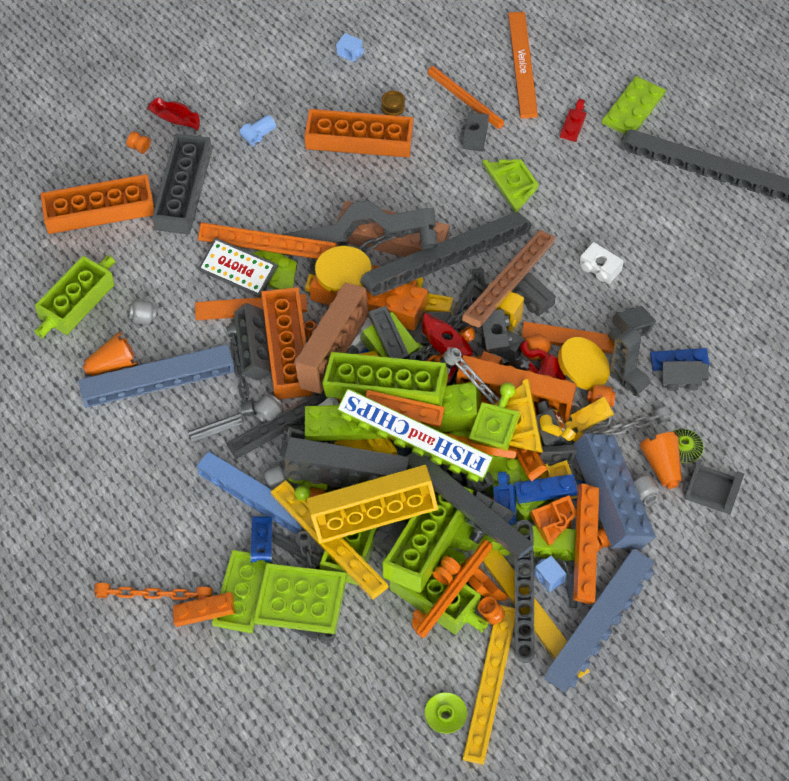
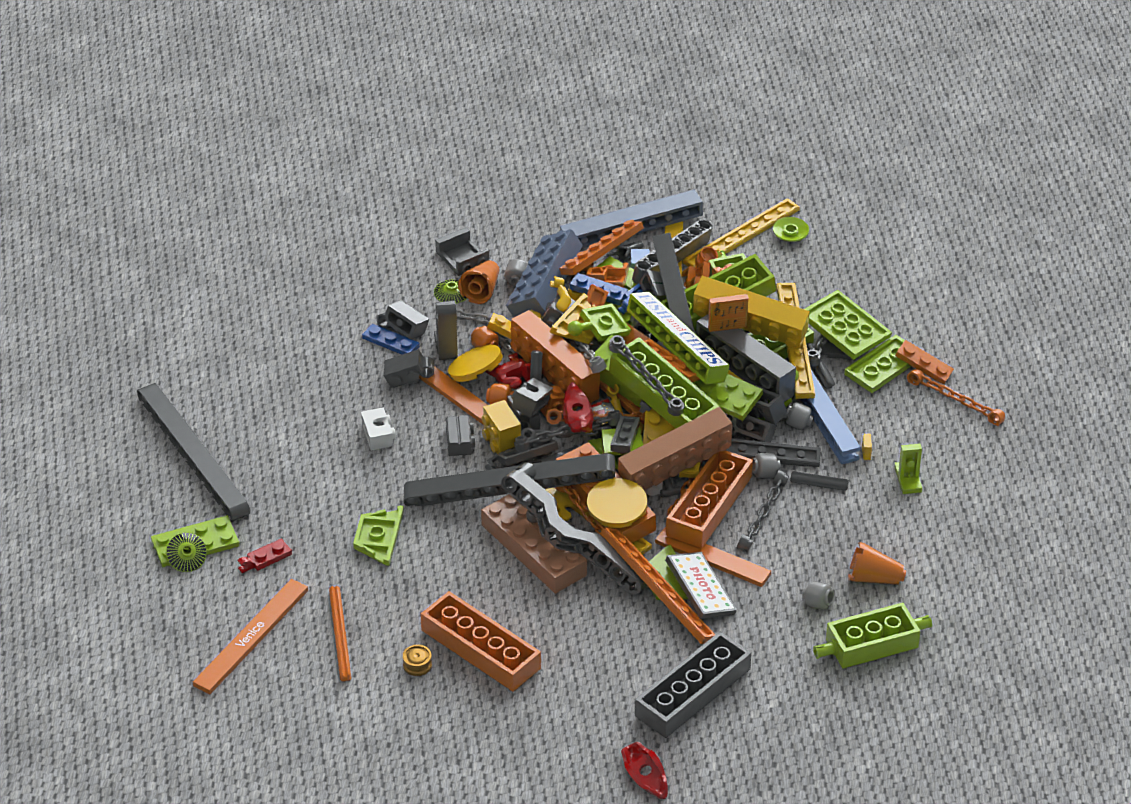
camera: 145 degrees left, 15 degrees down
orange brick [40,174,154,234] -> none
sand blue brick [78,345,234,408] -> none
orange wheel [126,131,151,154] -> none
dark grey brick [234,303,271,380] -> none
light blue piece [240,115,276,146] -> none
blue plate [251,517,272,563] -> none
light blue brick [336,33,364,62] -> none
orange axle [416,540,492,638] -> none
dark grey brick [460,112,489,152] -> none
nougat plate [462,230,556,328] -> none
none -> dish [166,532,207,572]
none -> dark grey piece [609,335,684,416]
none -> orange tile [708,294,749,332]
none -> yellow tile [862,434,872,460]
none -> lime bracket [894,443,922,494]

